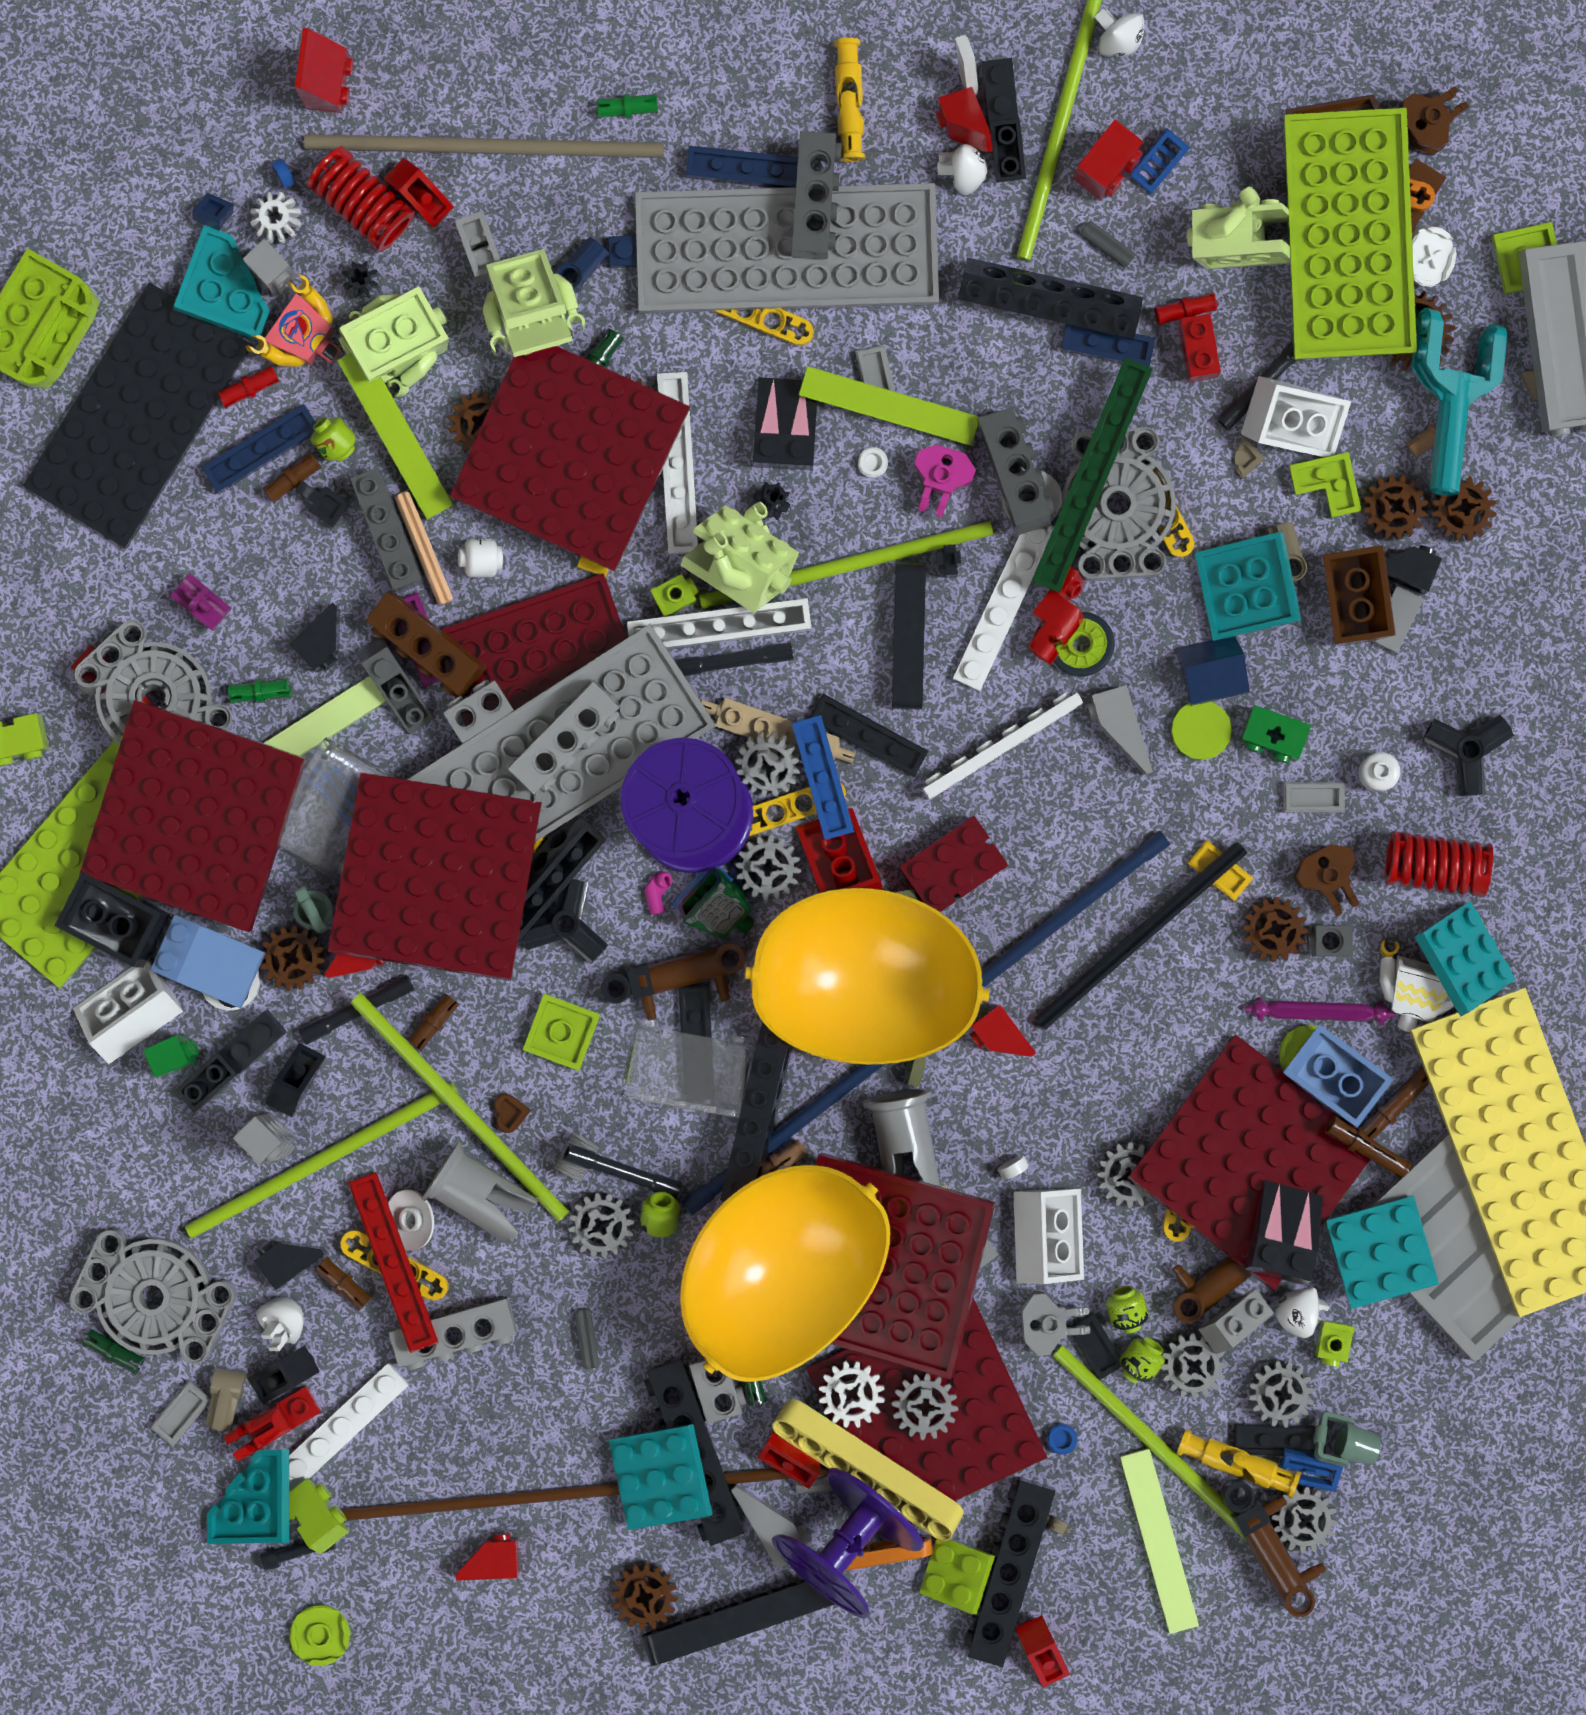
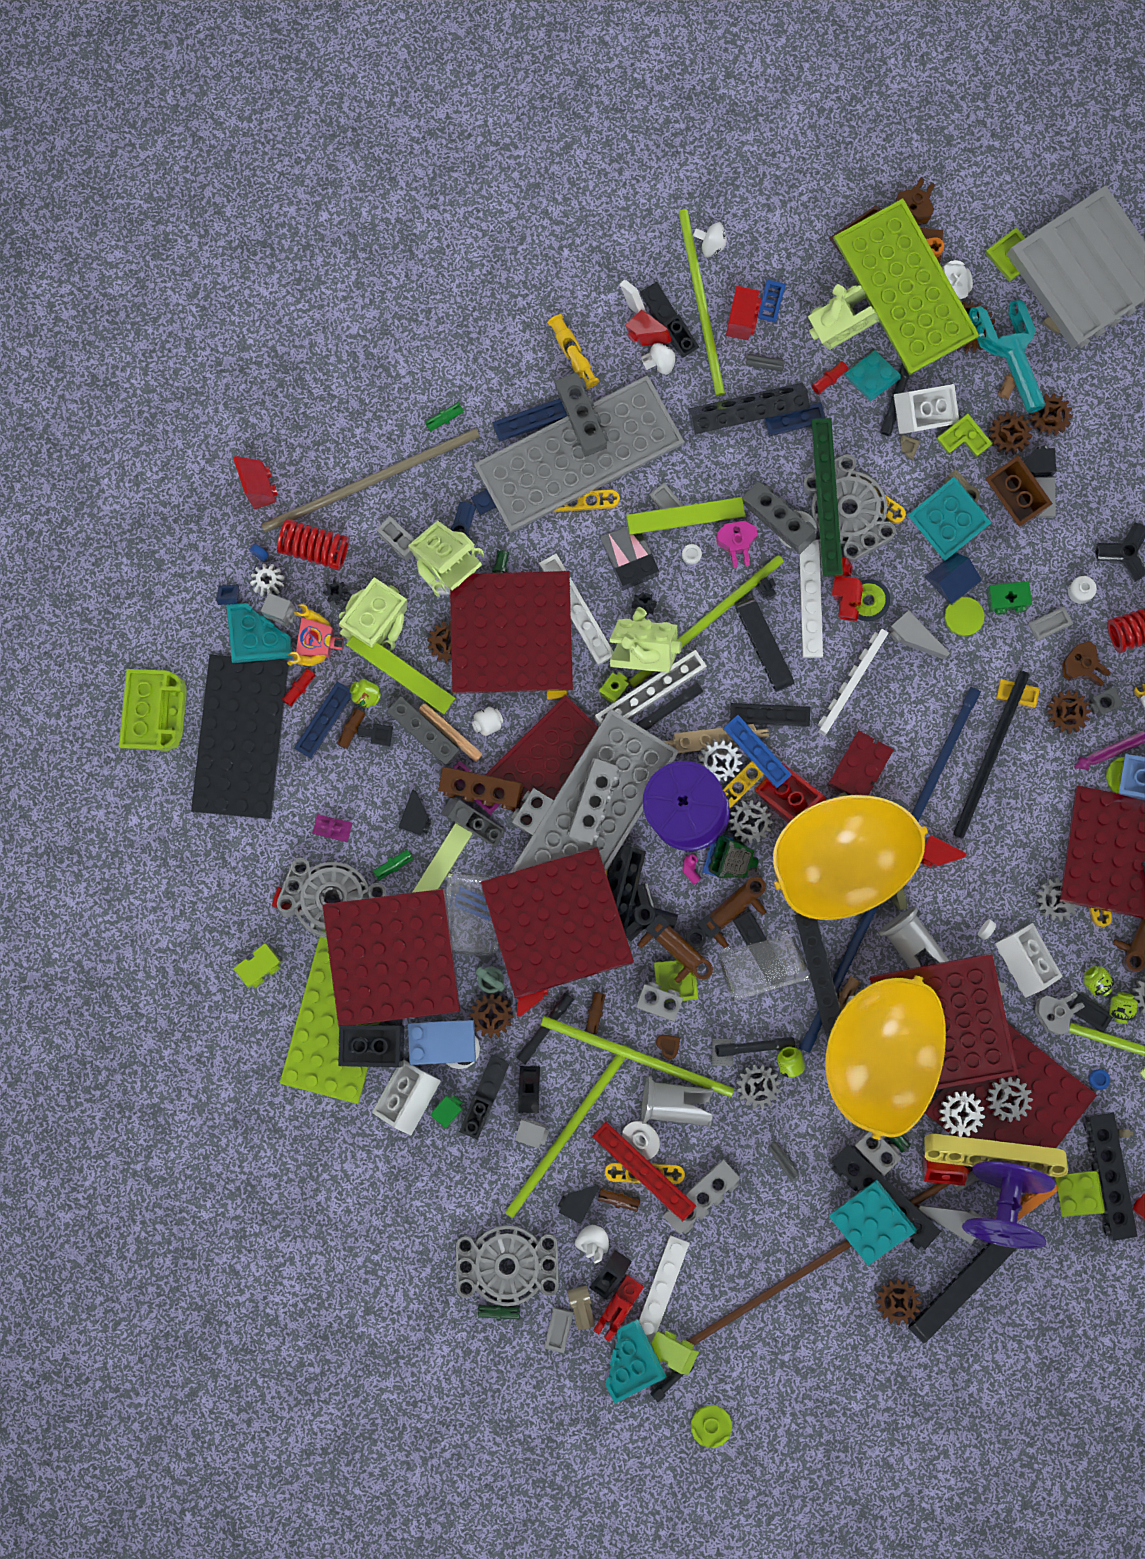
camera: 25 degrees left, 5 degrees down
red slope [383,157,454,228] -> none
red slope [456,1532,519,1581] -> none
red brick [1177,313,1221,383] -> none
none -> reddish brown piece [632,904,713,983]
none -> light grey brick [636,982,683,1022]
none -> teal plate [845,350,901,402]

